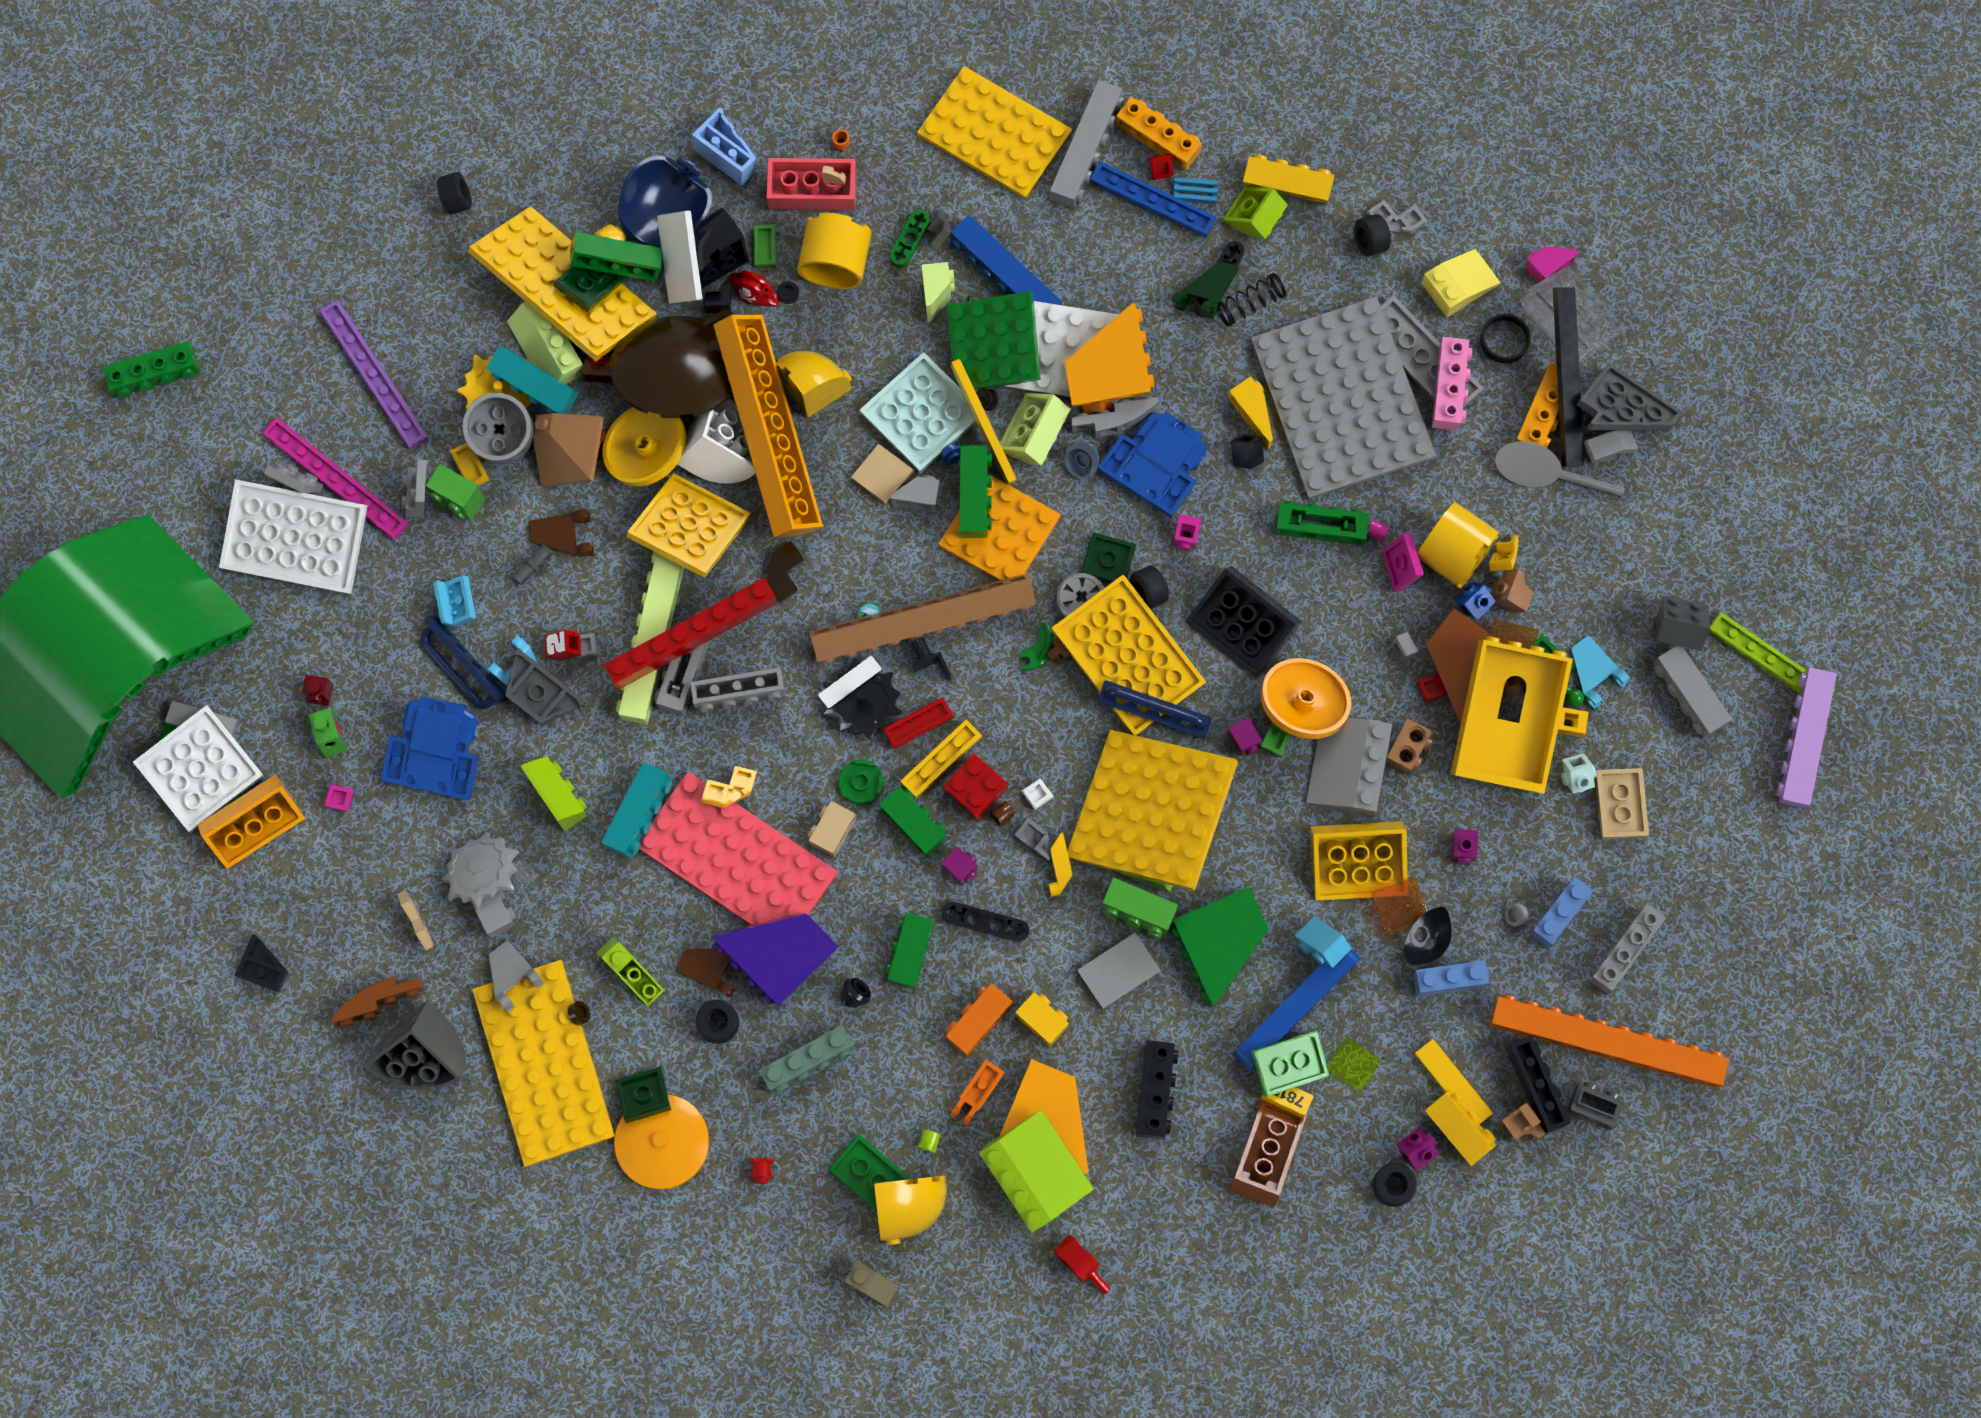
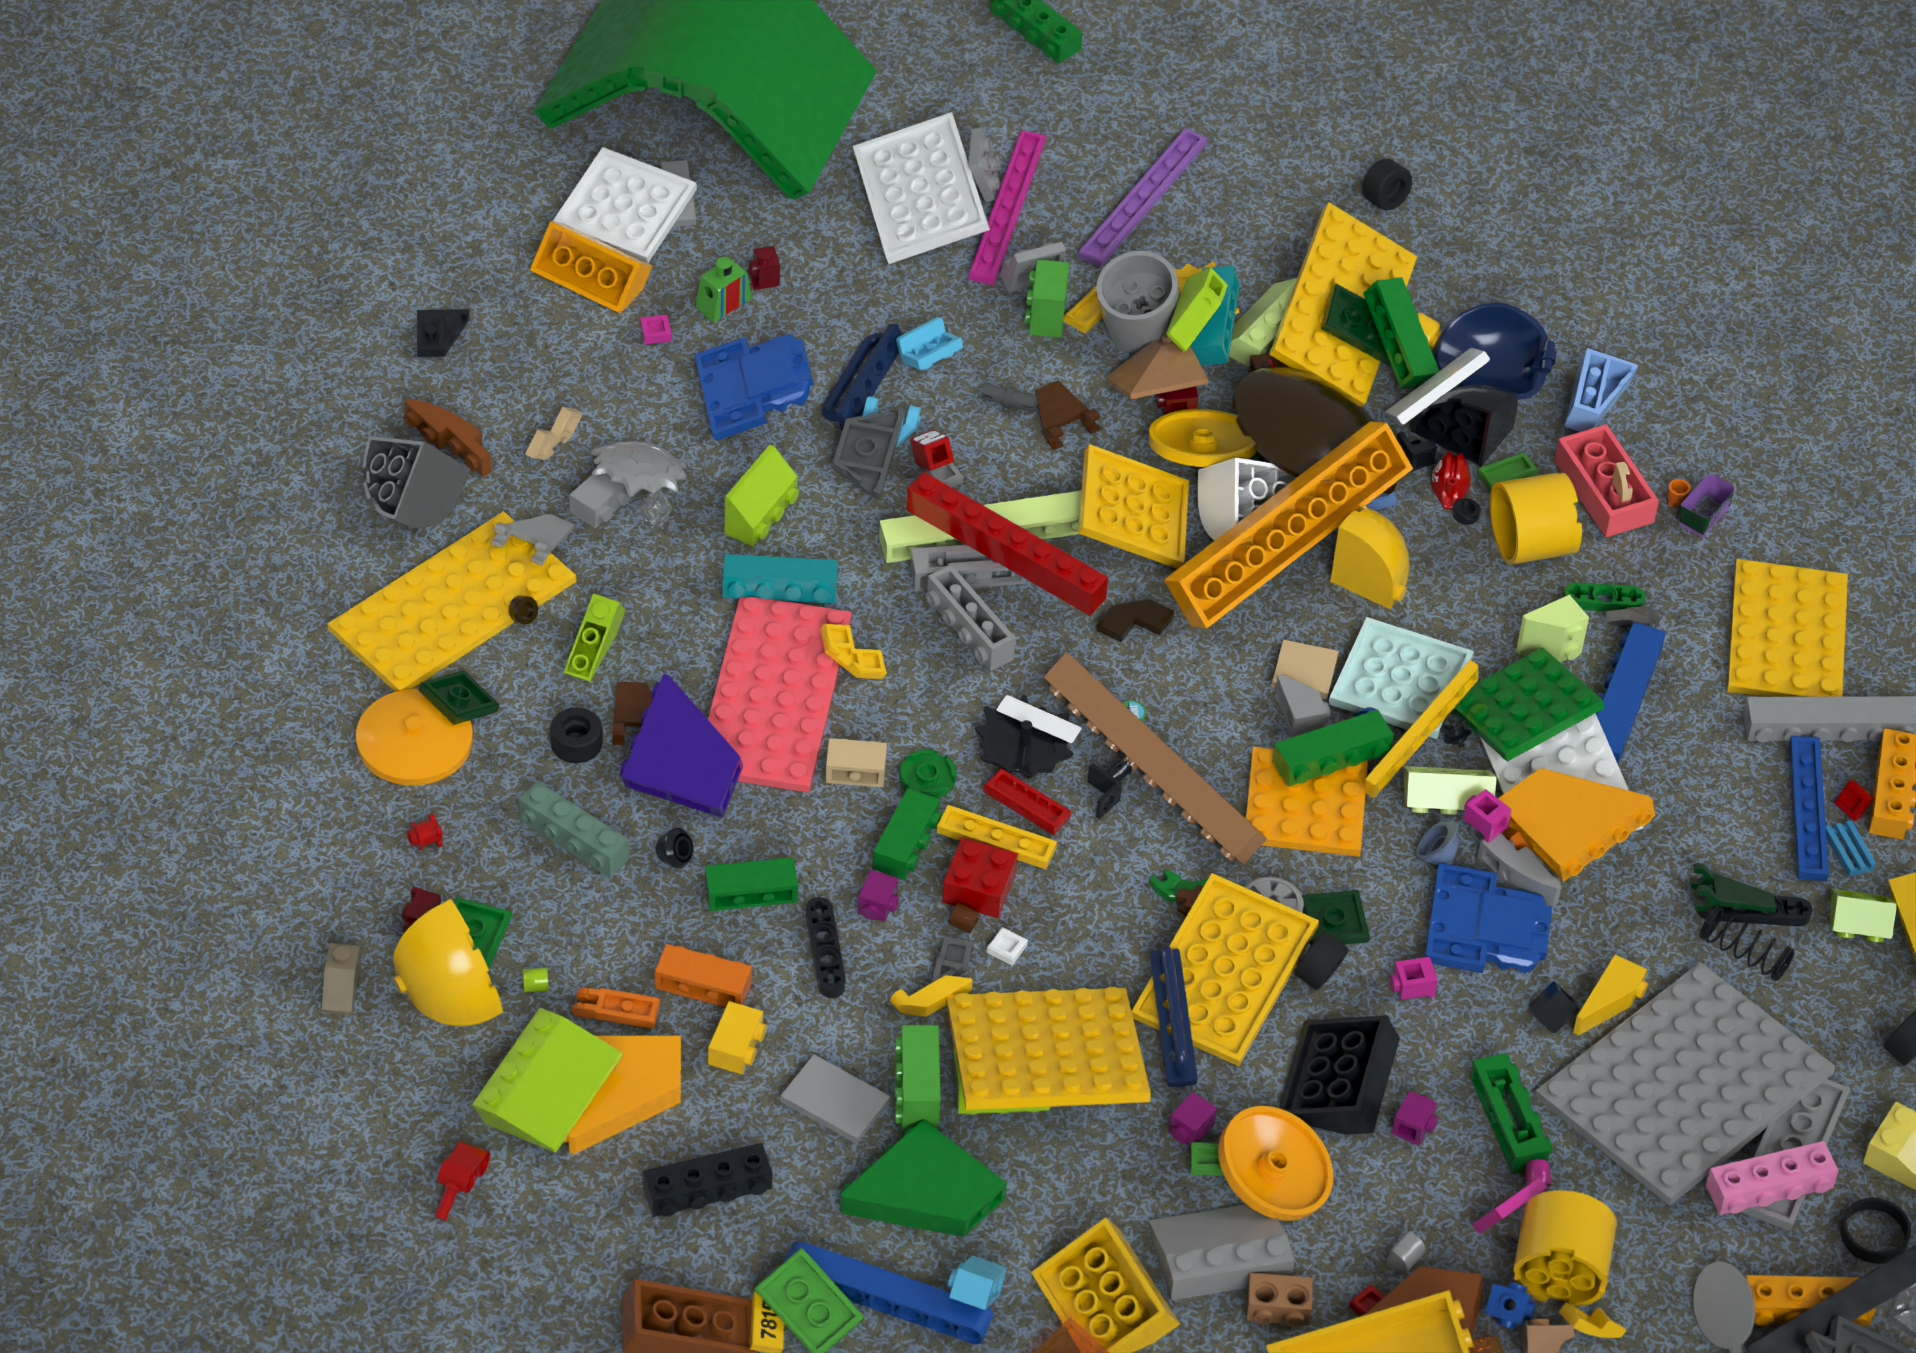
camera: 60 degrees right, 25 degrees down
none -> dark red brick [402,886,441,932]
none -> lime slope [1166,267,1228,352]
none -> magenta brick [1391,1091,1439,1146]
none -> dark pink brick [1463,789,1512,843]
none -> medium lavender piece [1679,474,1734,538]

